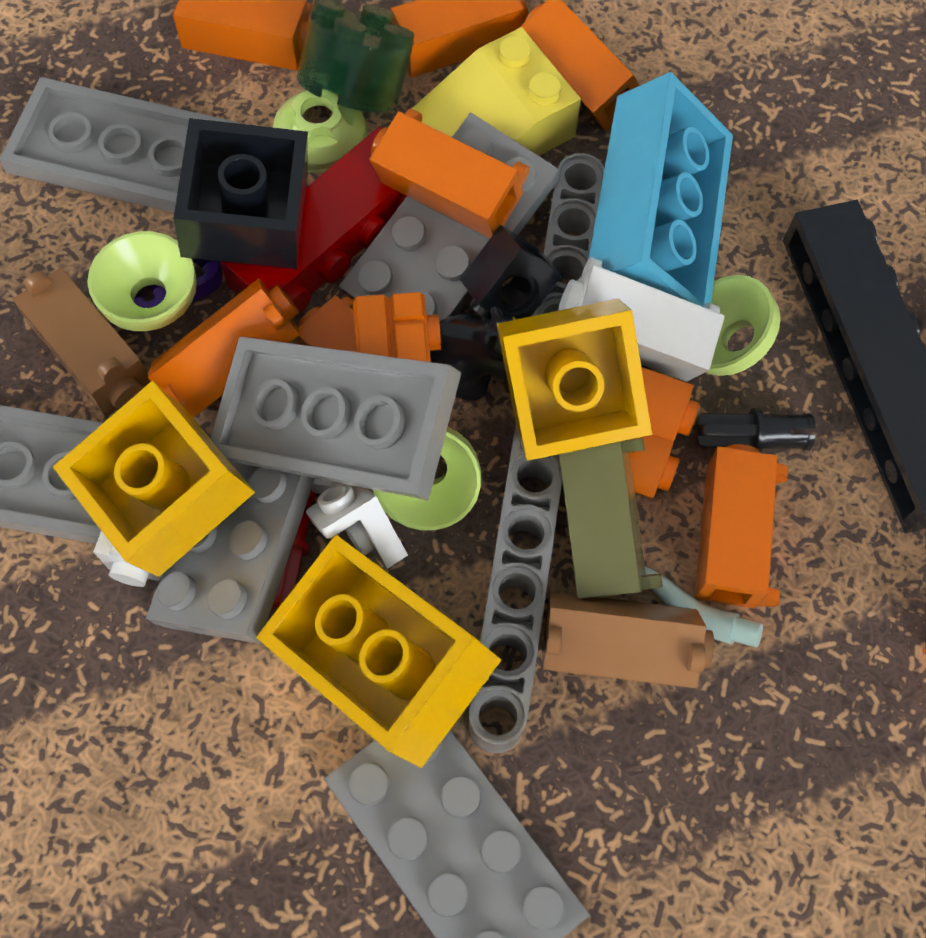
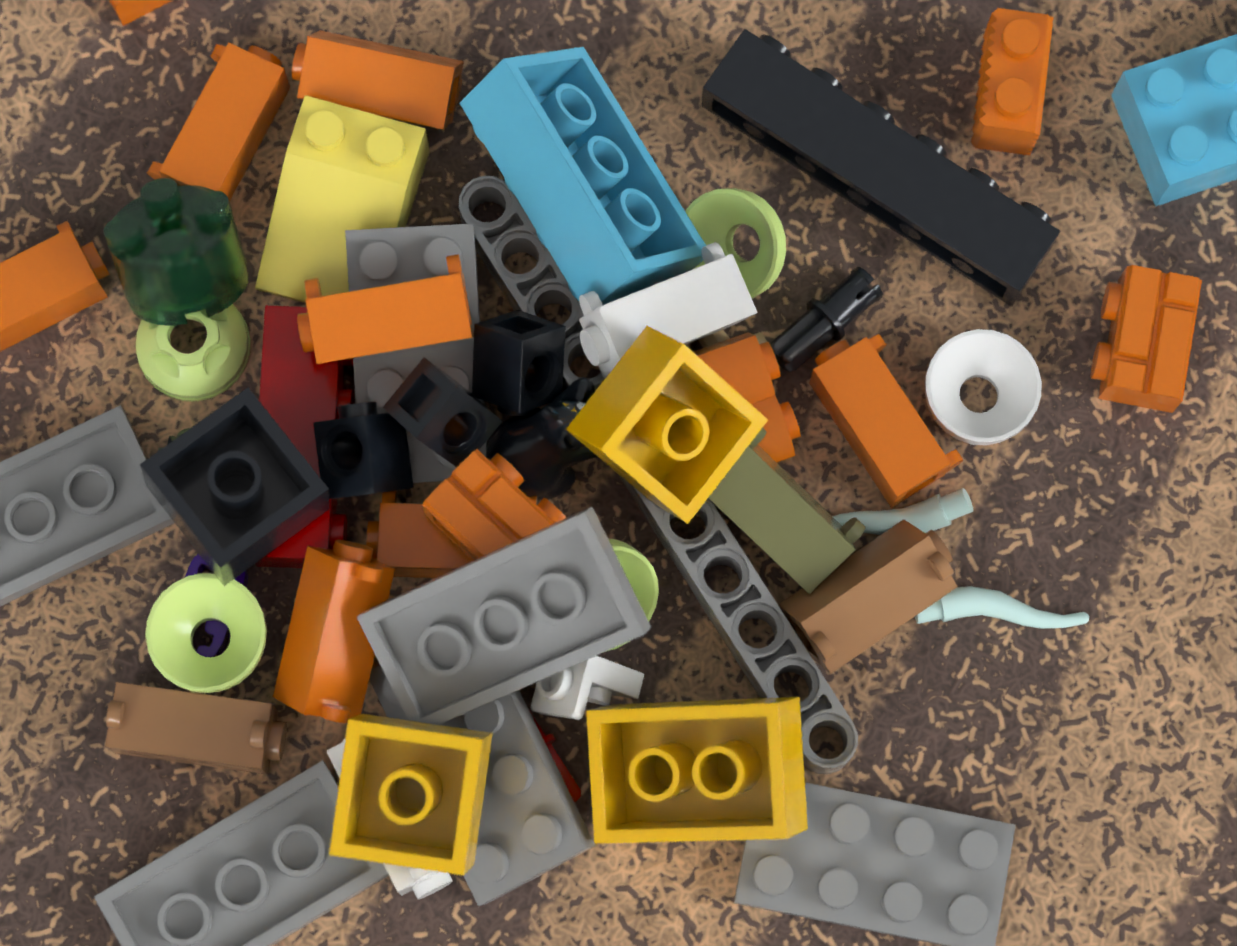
camera: 40 degrees left, 10 degrees up
none -> black brick [313,401,414,499]
none -> black brick [383,357,503,468]
none -> light aqua animal [915,586,1089,629]
none -> white piece [925,329,1042,445]

